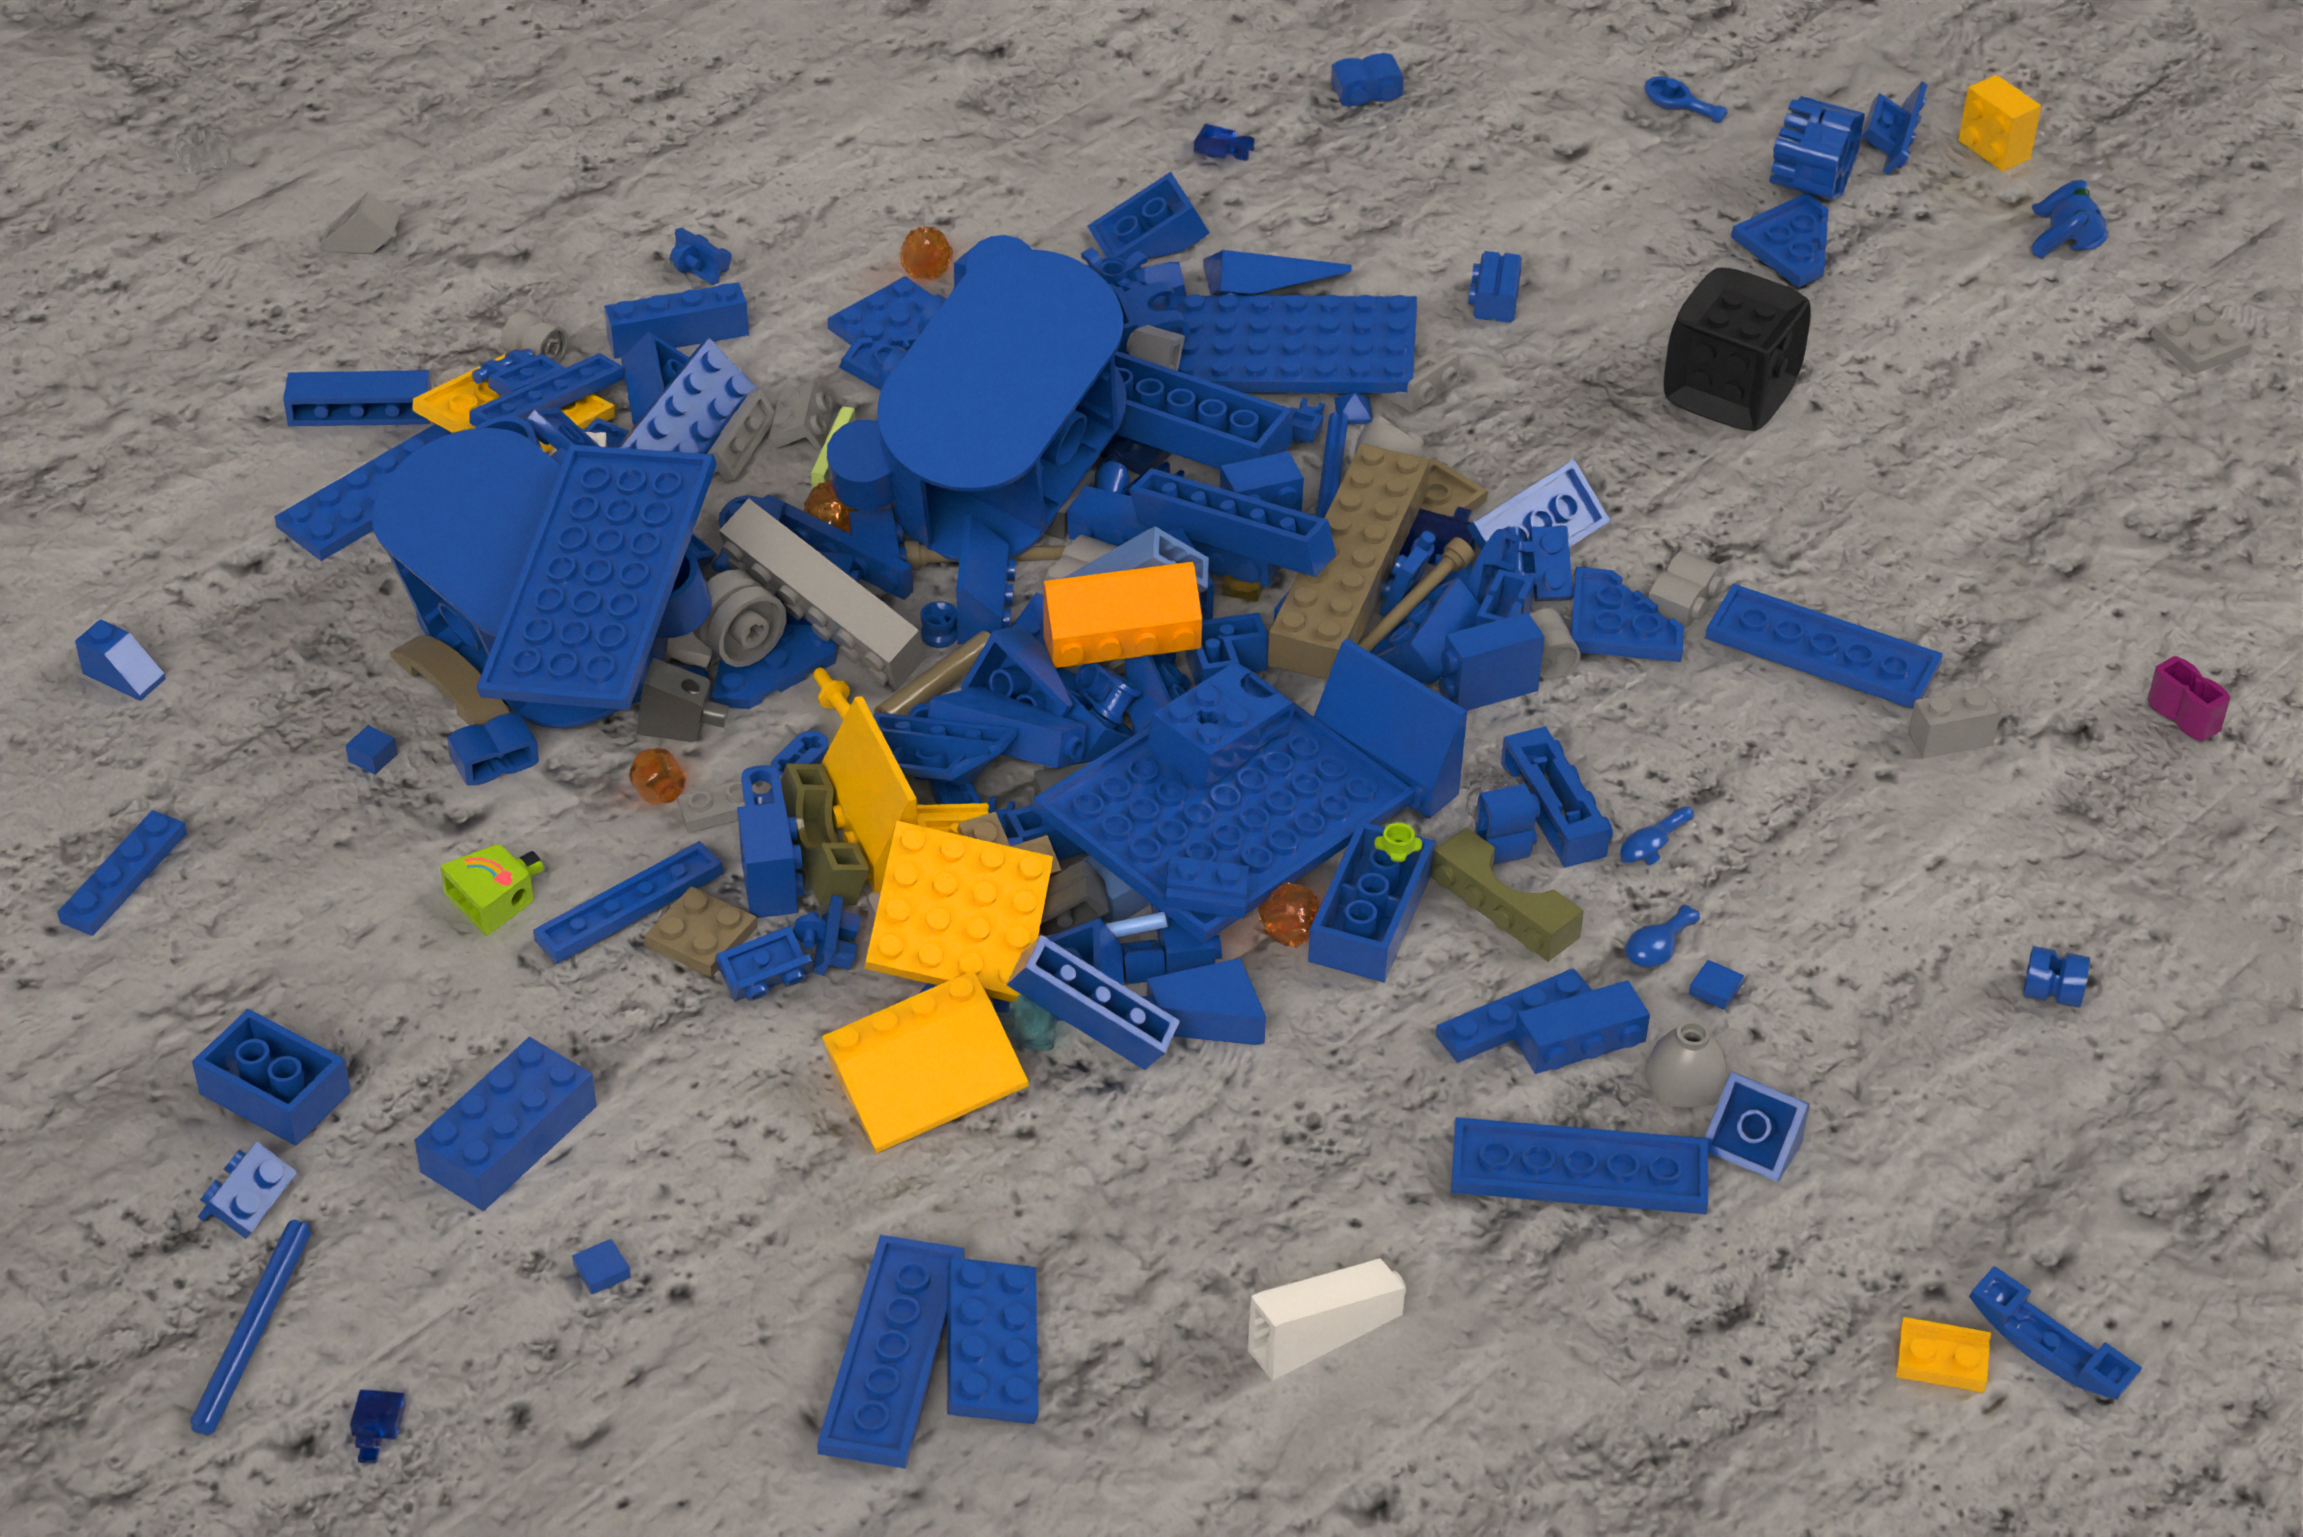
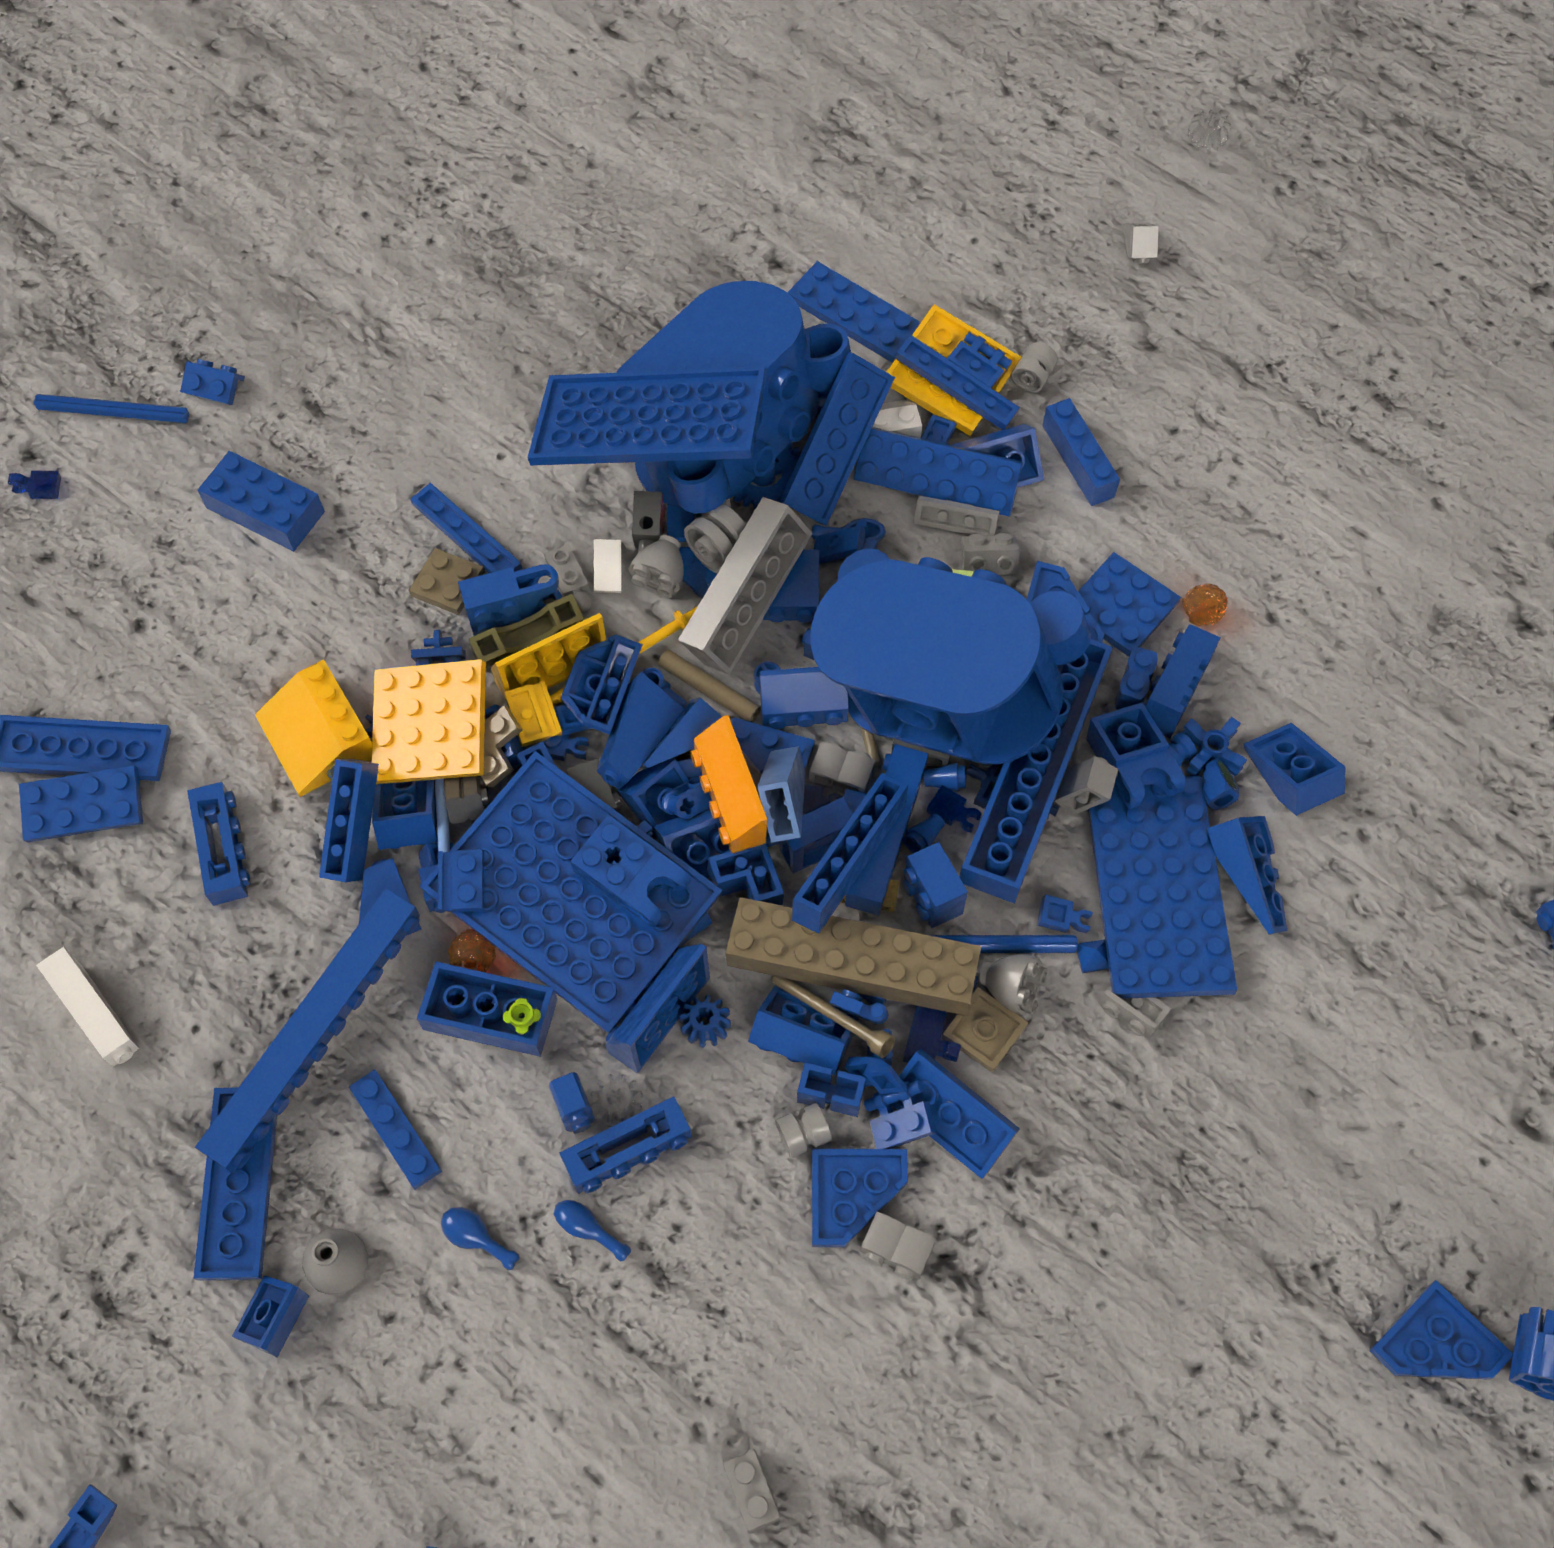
camera: 85 degrees right, 20 degrees up
blue plate [57,810,187,936] -> none
blue slope [75,619,166,701] -> none
blue brick [192,1009,351,1146] -> none
blue brick [283,370,432,426] -> none
blue piece [346,725,398,775] -> none
lime torso [440,844,543,936] -> none
blue tile [572,1239,631,1295] -> none
clear orange head [629,748,687,805] -> none
blue hips [669,228,732,285] -> none
blue bracket [715,926,813,1002] -> none
blue beam [771,731,829,775] -> none
clear blue plate [1194,123,1255,161] -> none
olive arch [1431,827,1584,962] -> none
blue brick [1438,612,1545,711] -> none
blue brick [1468,251,1522,323] -> none
blue brick [1514,980,1650,1074] -> none
black piece [1663,267,1811,431] -> none
blue tile [1689,960,1744,1010] -> none
blue plate [1705,584,1943,709] -> none
yellow plate [1896,1317,1991,1393] -> none
none -> blue brick [187,782,251,906]
none -> blue brick [195,888,420,1173]
none -> white slope [593,539,621,593]
none -> light grey piece [628,535,684,598]

